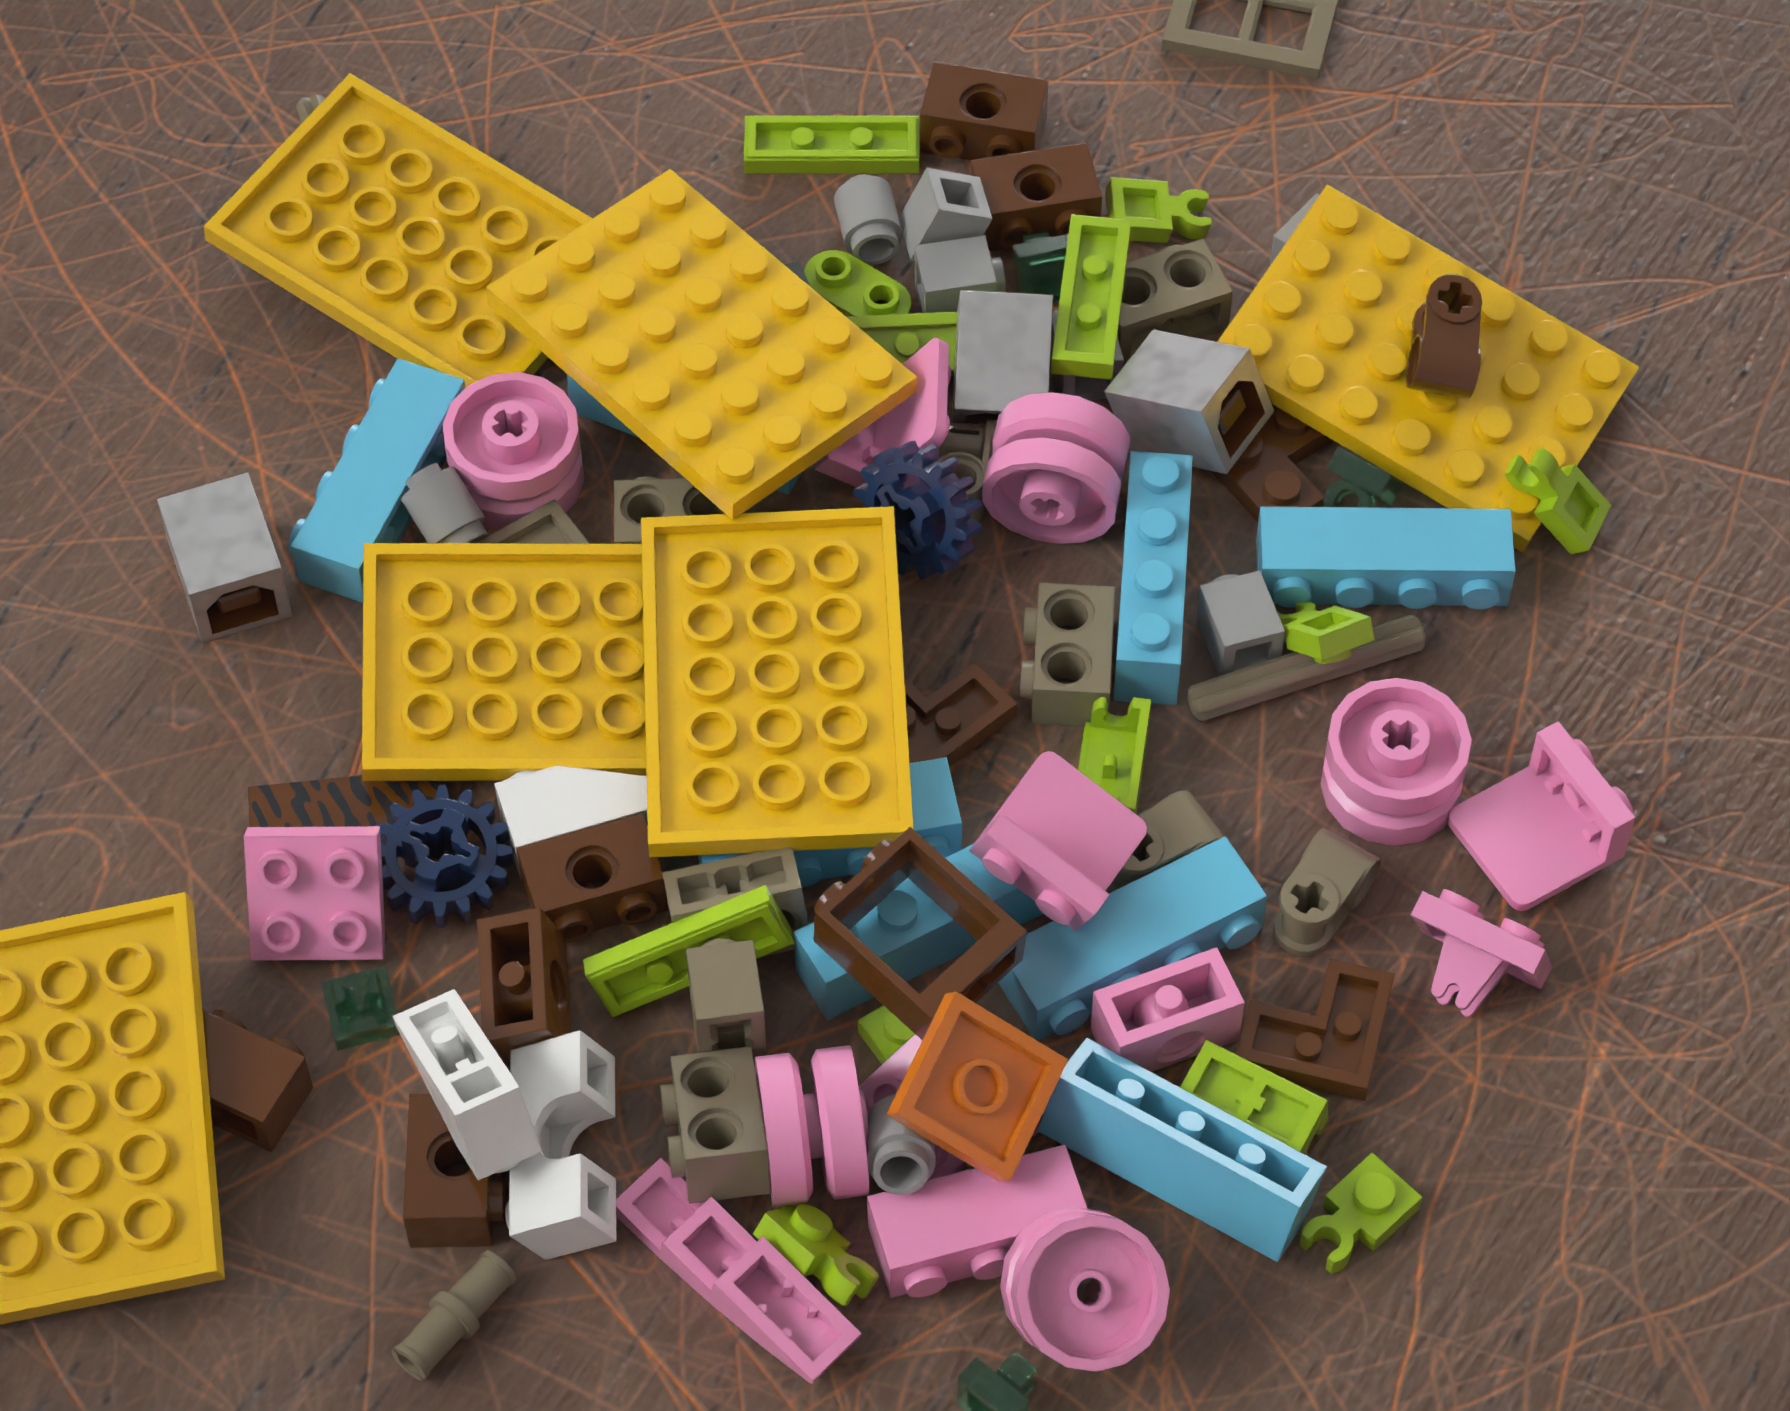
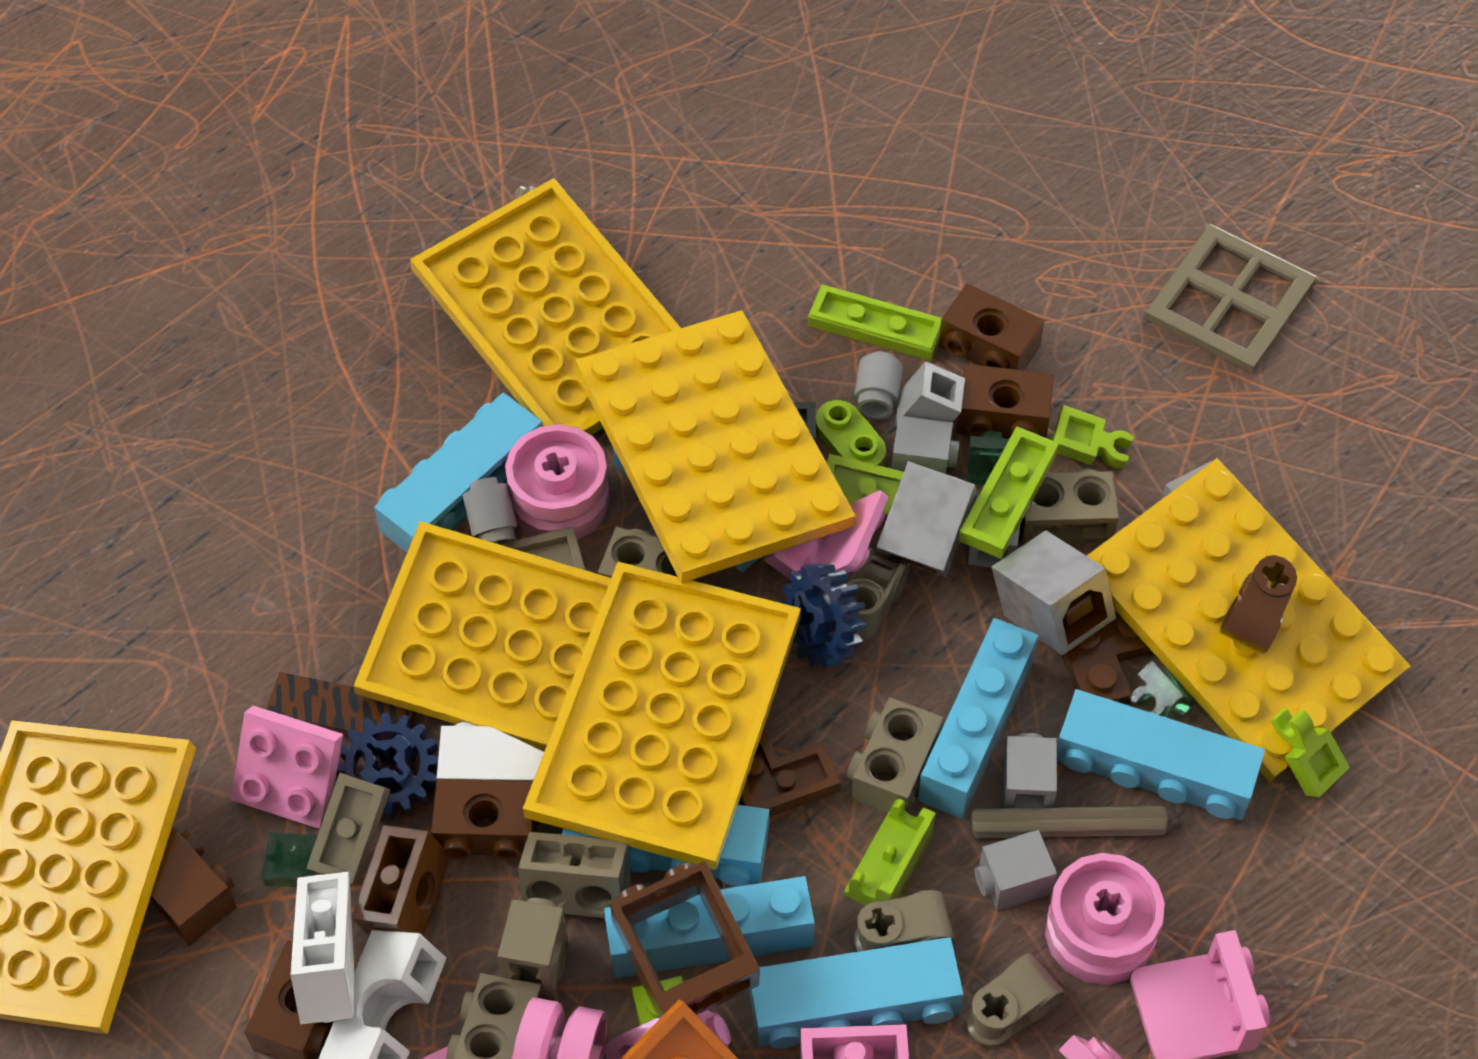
camera: 20 degrees right, 0 degrees up
flat silver piece [157,472,292,643] -> none
lime tile [583,885,794,1017] -> none
bright pink bracket [969,751,1147,931] -> none
bright pink wheel [982,392,1130,544] -> none
lime plate [1277,602,1375,664] -> none
none -> dark tan plate [306,773,391,885]
none -> light grey brick [974,830,1057,911]

